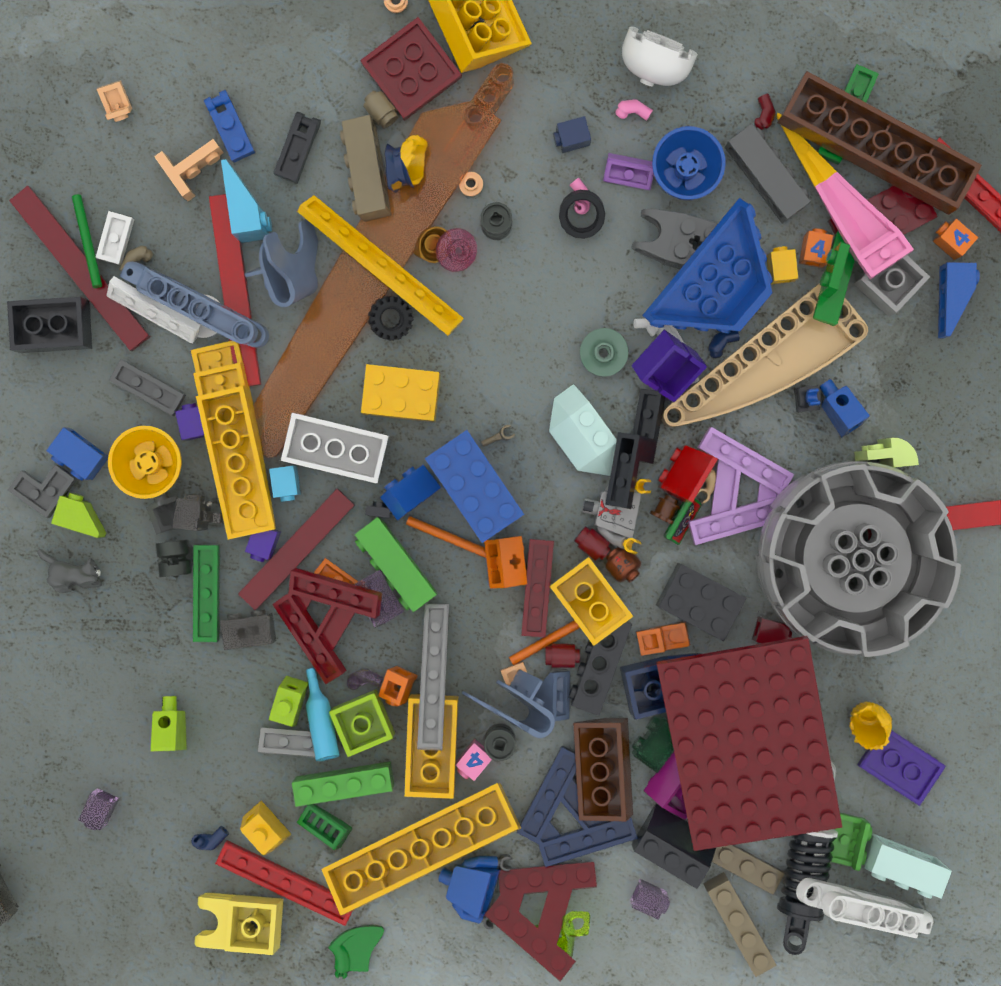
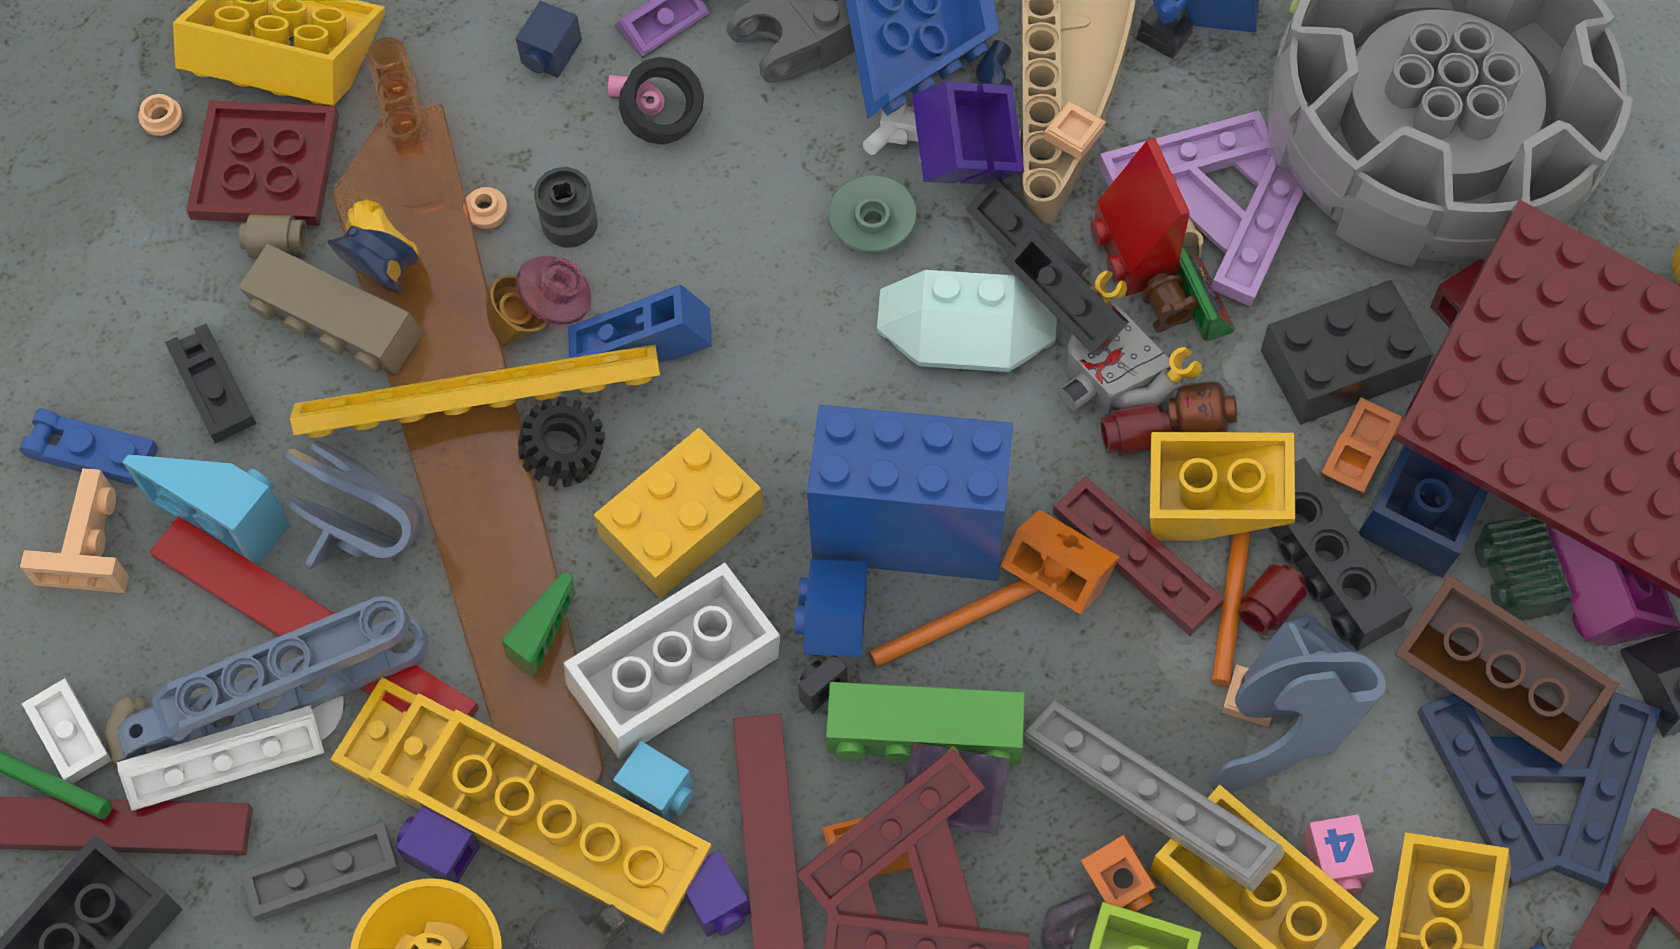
camera: 50 degrees left, 25 degrees down
pearl dark grey wheel [484,724,516,761] -> none
none -> green slope [502,571,575,678]
none -> blue slope [568,284,712,361]
none -> light nougat tile [1044,101,1106,161]

